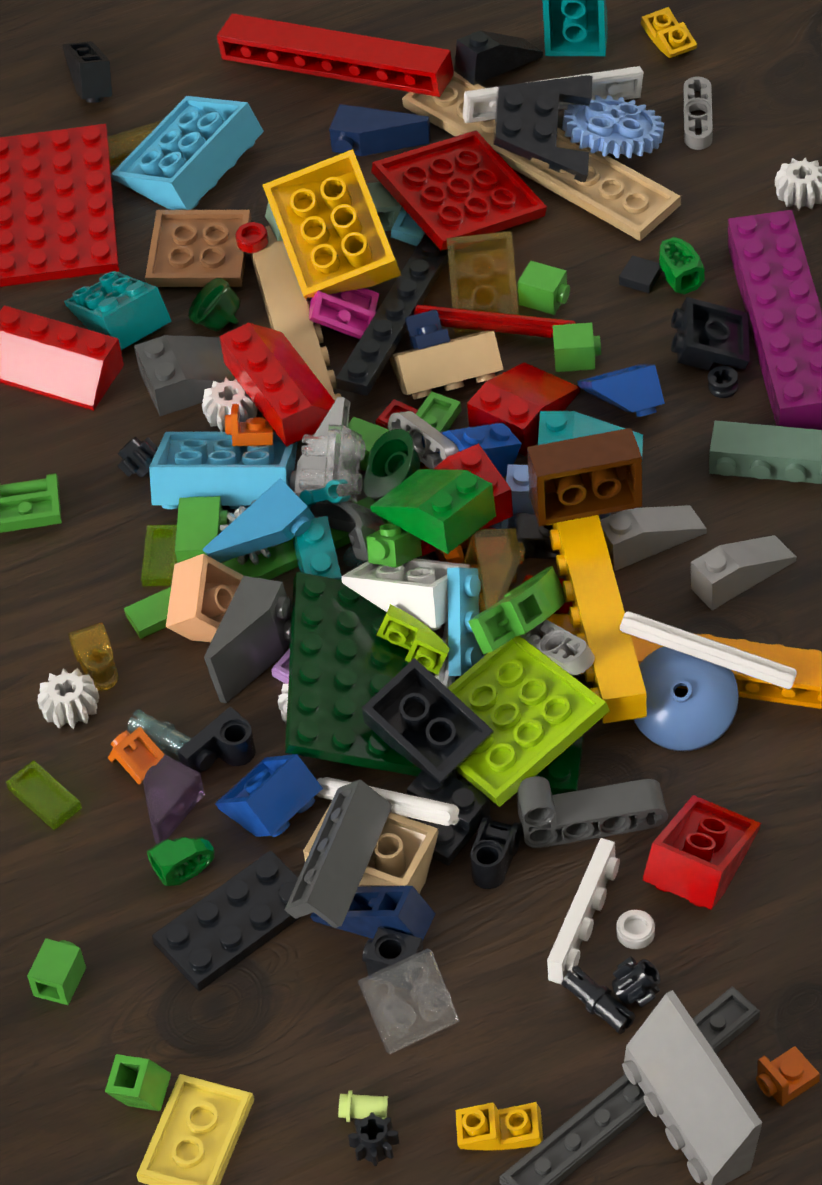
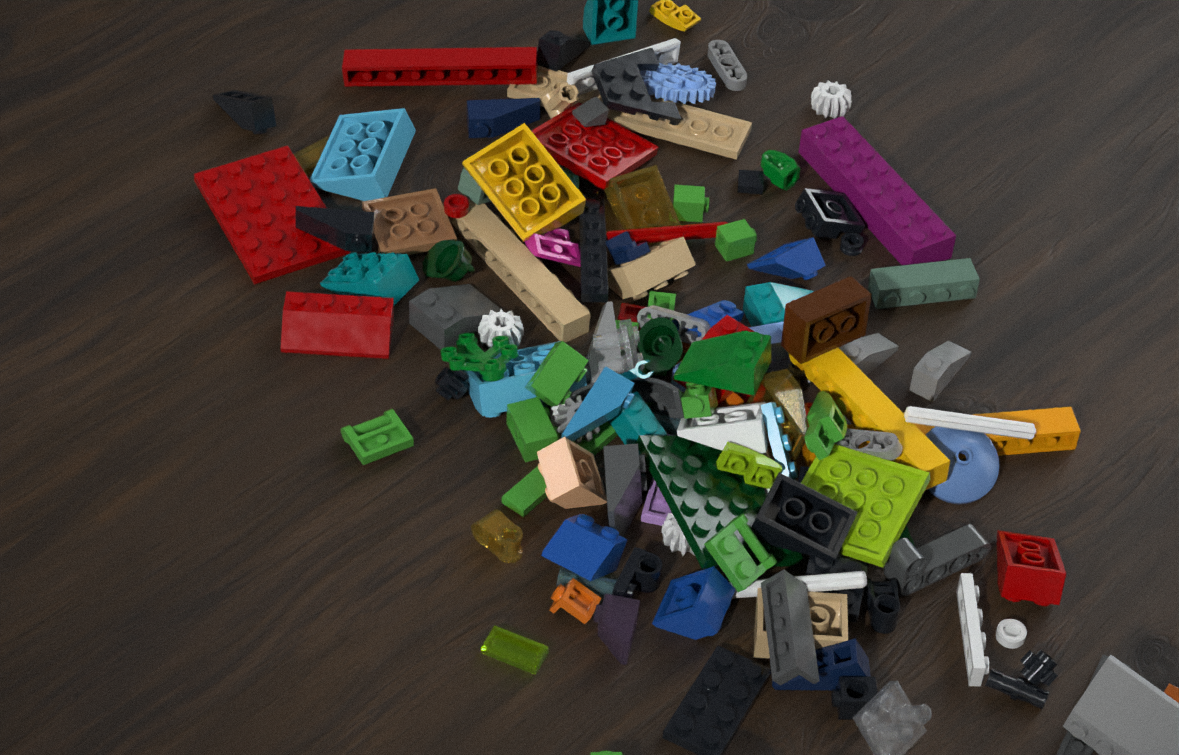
camera: 30 degrees left, 5 degrees down
white gear [37,668,99,729] -> none
clear neon green tile [141,525,177,586] -> none
green rock [147,837,215,886] -> none
red slope [219,323,335,447] -> none
orange bracket [225,404,274,446] -> none
red slope [467,362,580,456] -> none
none -> black slope [296,206,375,253]
none -> green plant [441,333,518,381]
none -> bright green brick [525,341,589,407]
none -> tan piece [540,82,579,119]
none -> blue slope [541,514,628,581]
none -> dark grey slope [572,97,609,127]
none -> bright green plate [704,513,777,592]

